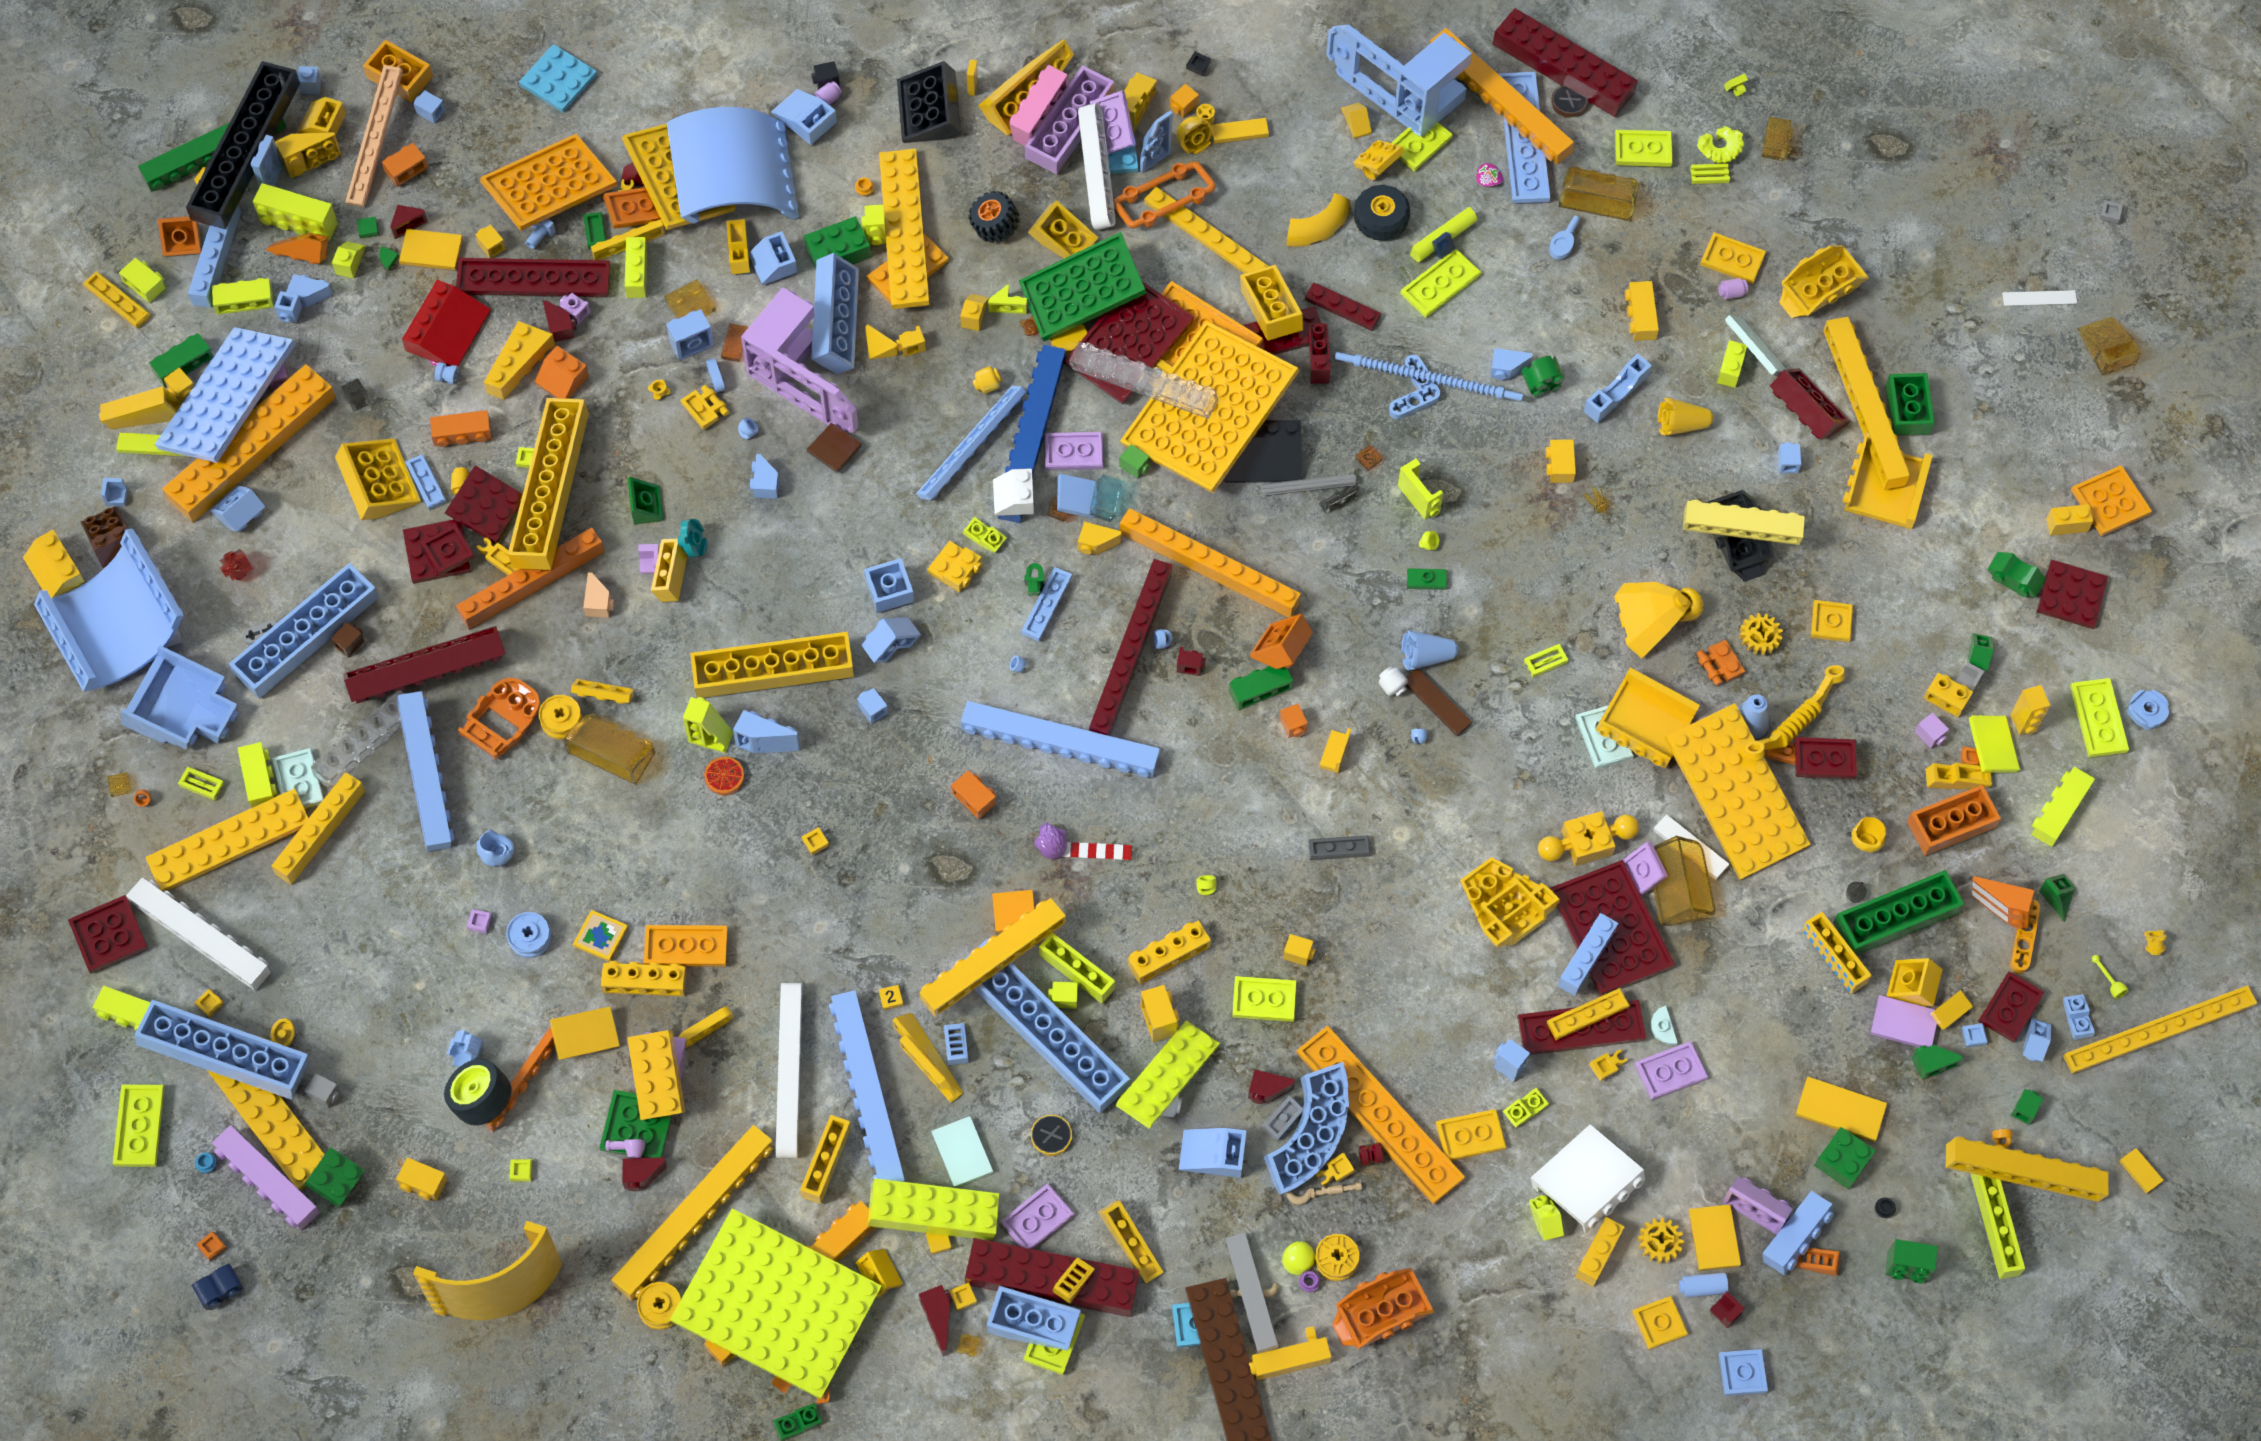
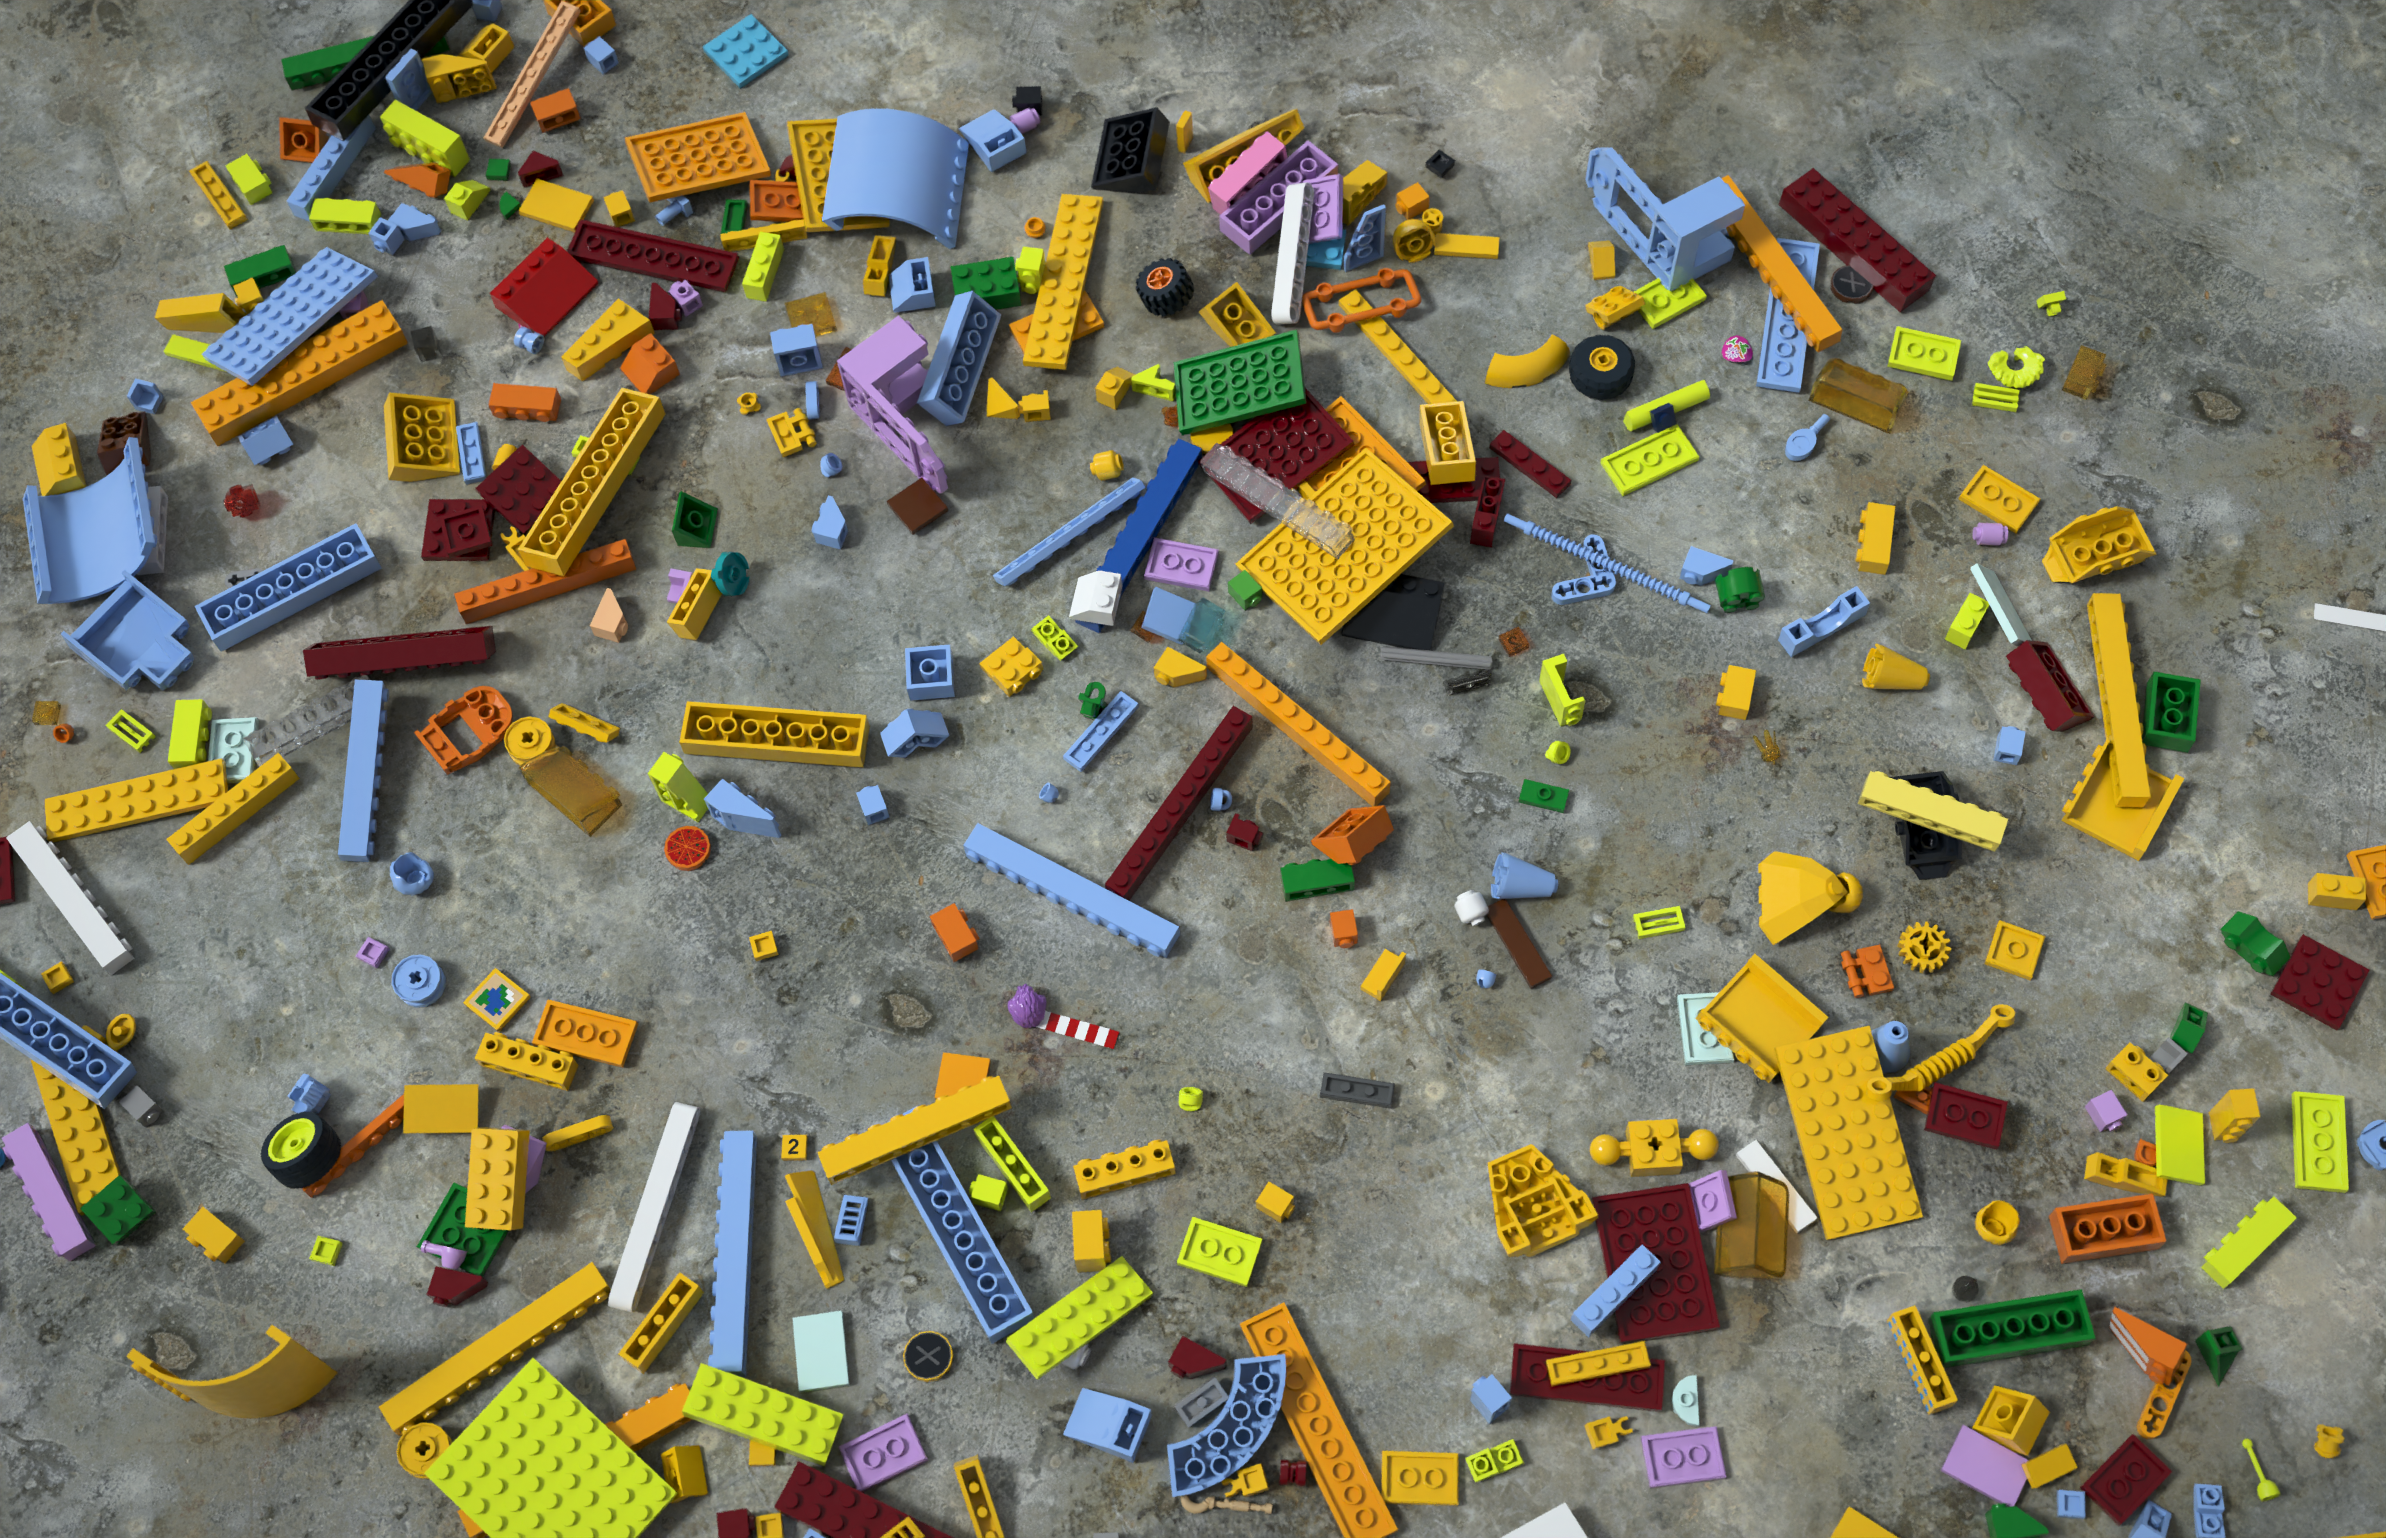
camera: 20 degrees right, 0 degrees up
reddish brown brick [331,622,364,658] -> none

